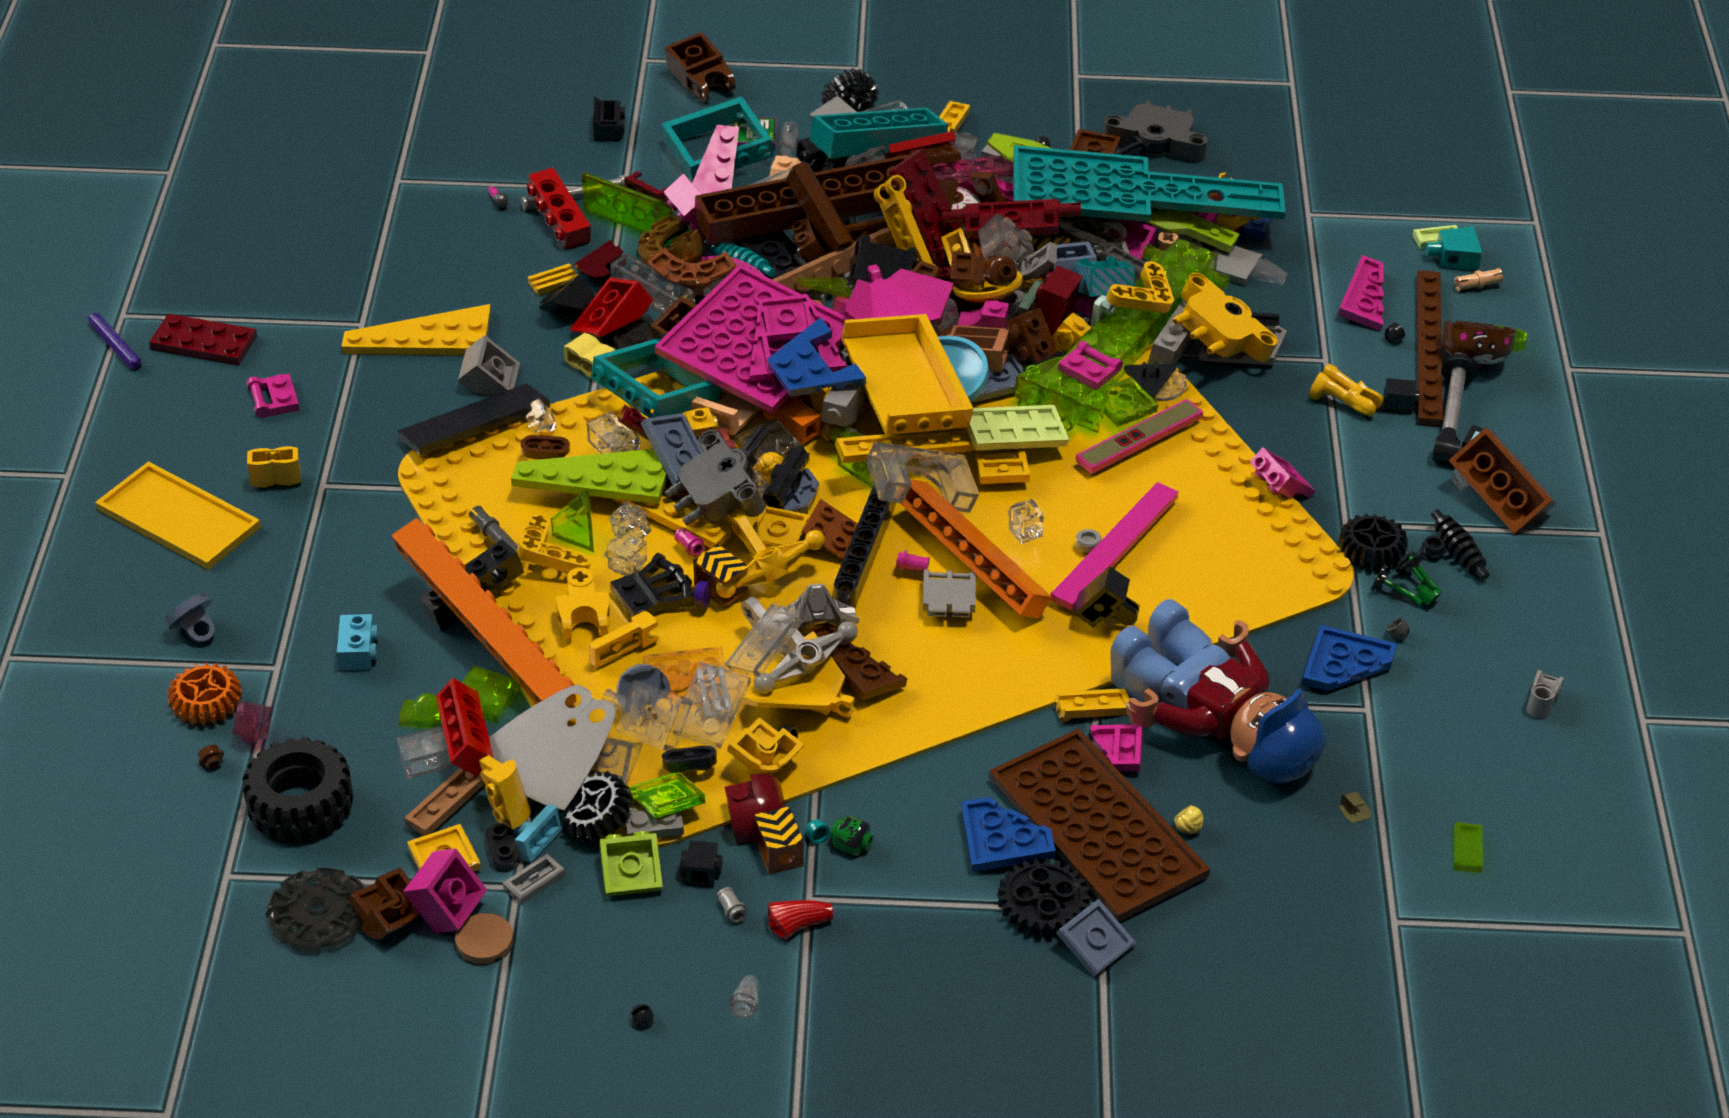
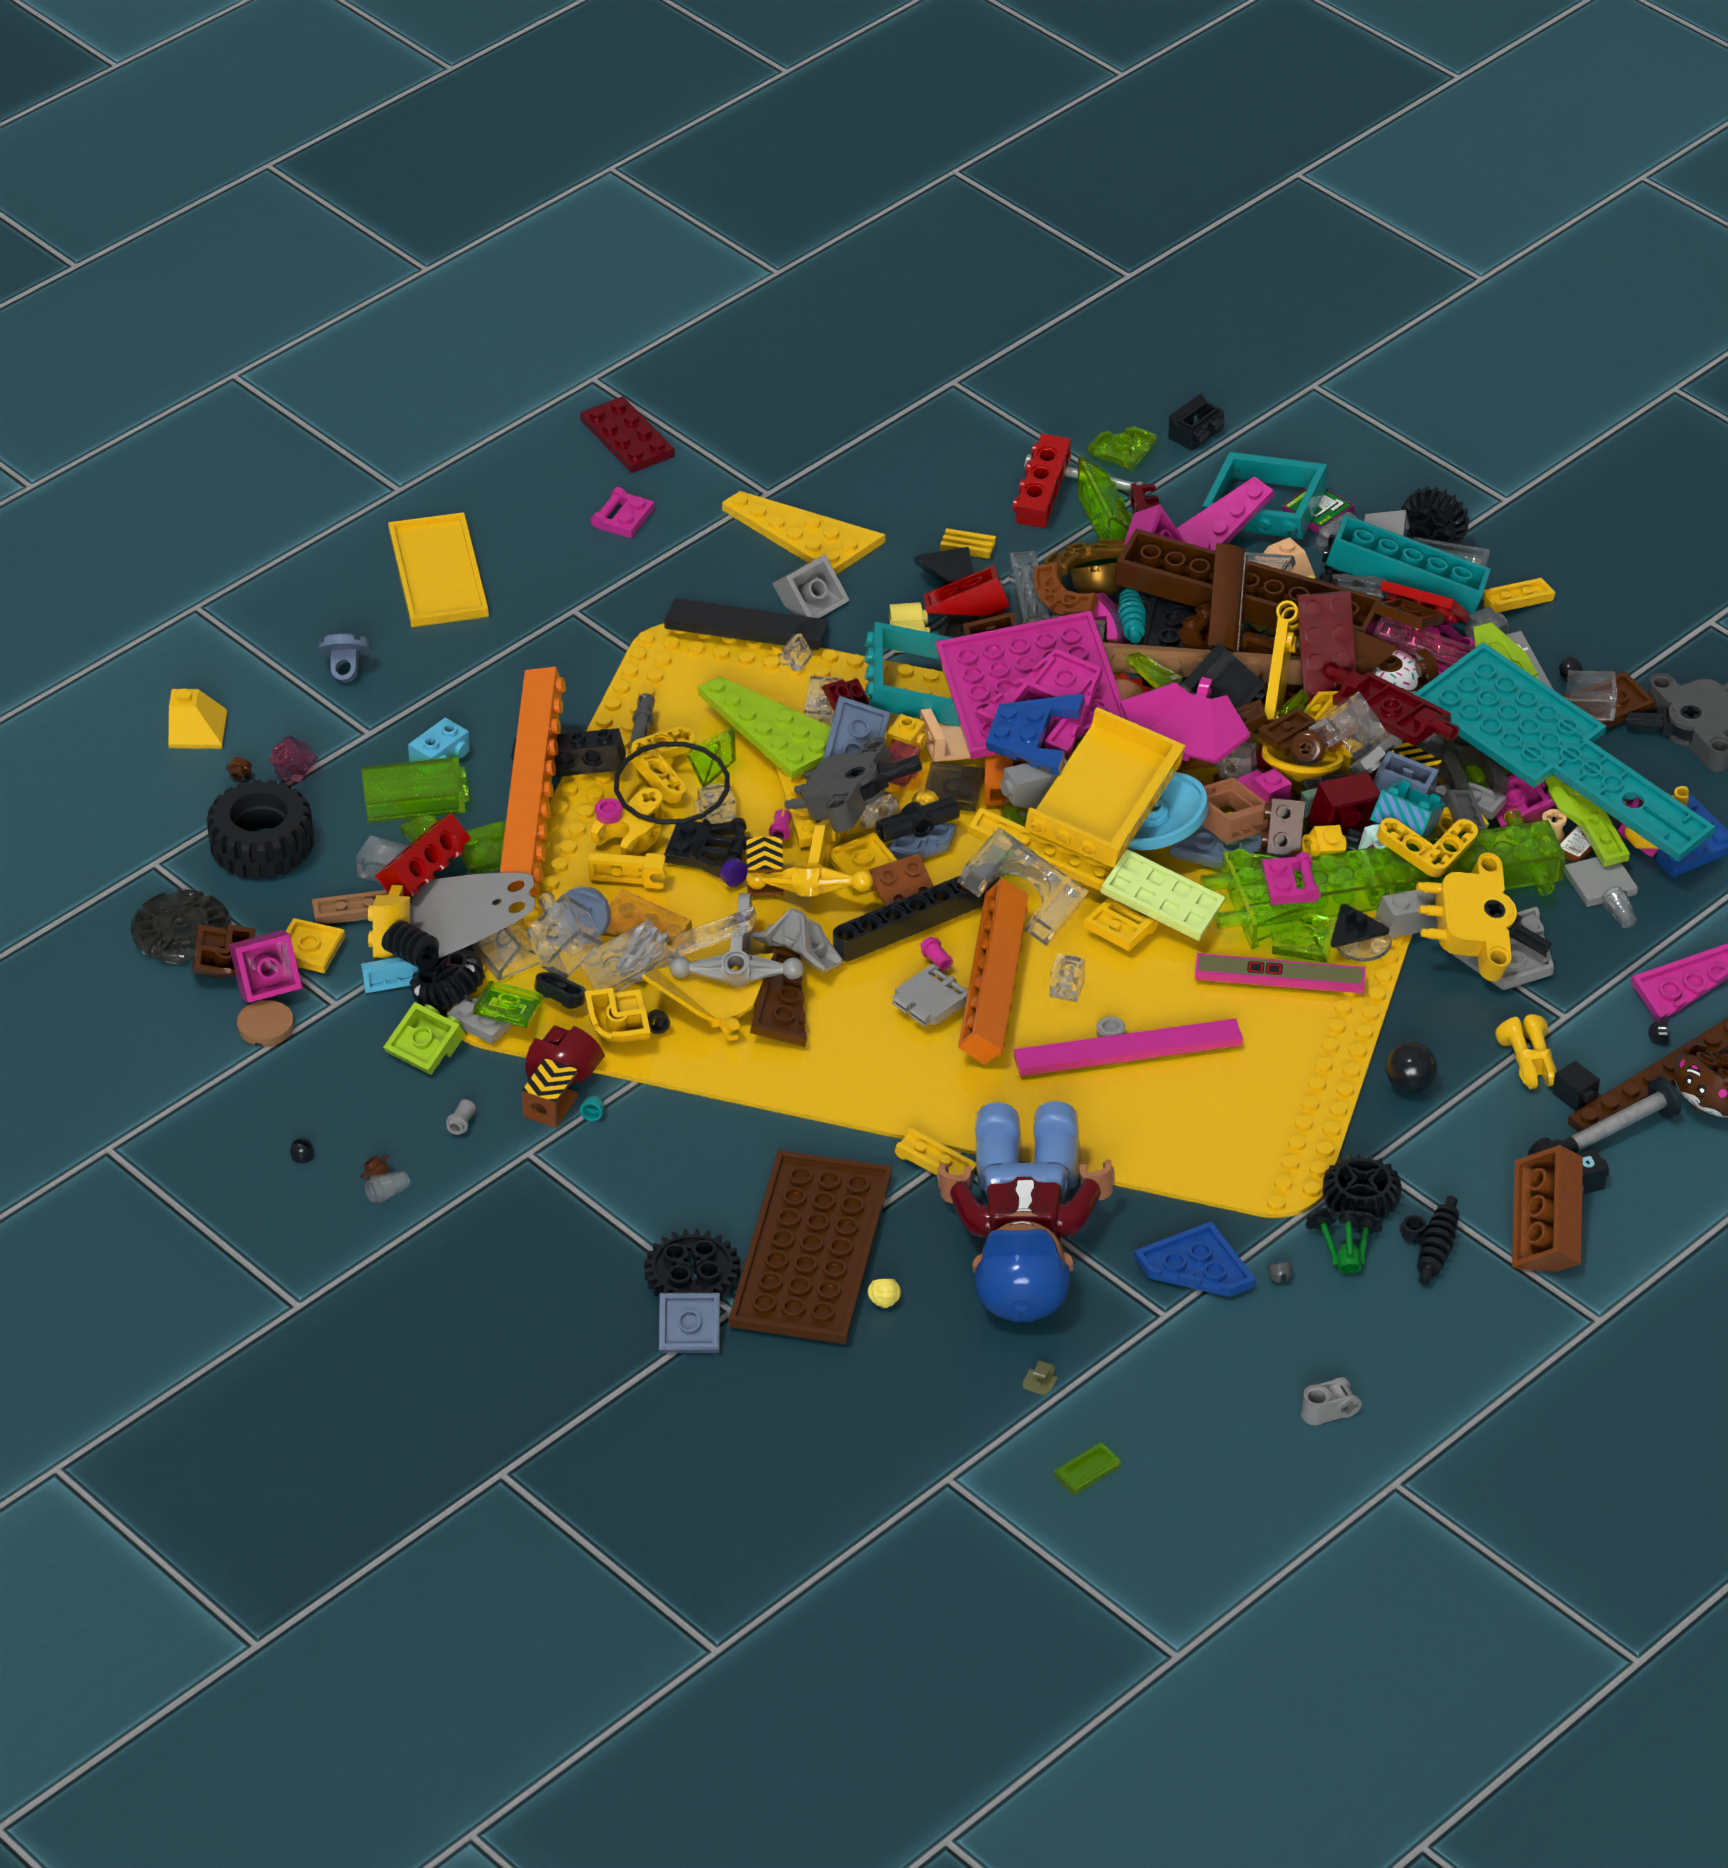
camera: 45 degrees right, 0 degrees up
dark purple axle [88,312,142,370] -> none
orange gear [167,663,242,727] -> none
yellow brick [247,446,301,488] -> none
black plate [485,823,520,872] -> none
flat silver piece [488,186,509,209] -> none
light grey tile [503,854,565,905] -> none
reddish brown plate [520,435,570,459] -> none
dark red brick [573,240,626,279] -> none
clear brick [609,501,652,547] -> none
reddish brown brick [665,32,736,102] -> none
black brick [680,841,723,887] -> none
red piece [768,900,833,940] -> none
green head [830,815,874,856] -> none
blue plate [961,797,1056,872] -> none
brick [1073,566,1140,627] -> none
dark pink wing [1090,724,1143,772] -> none
dark pink plate [1250,447,1316,499] -> none
none -> yellow slope [168,688,228,749]
none -> reddish brown plate [360,1155,390,1182]
none -> clear neon green brick [361,757,470,823]
none -> black piece [381,920,439,970]
none -> dark pink tile [595,798,623,824]
none -> black piece [614,742,730,824]
none -> clear neon green plate [1088,427,1157,470]
none -> clear neon green plate [1277,689,1309,717]
none -> black piece [1386,1042,1437,1093]
none -> clear piece [1566,671,1617,721]

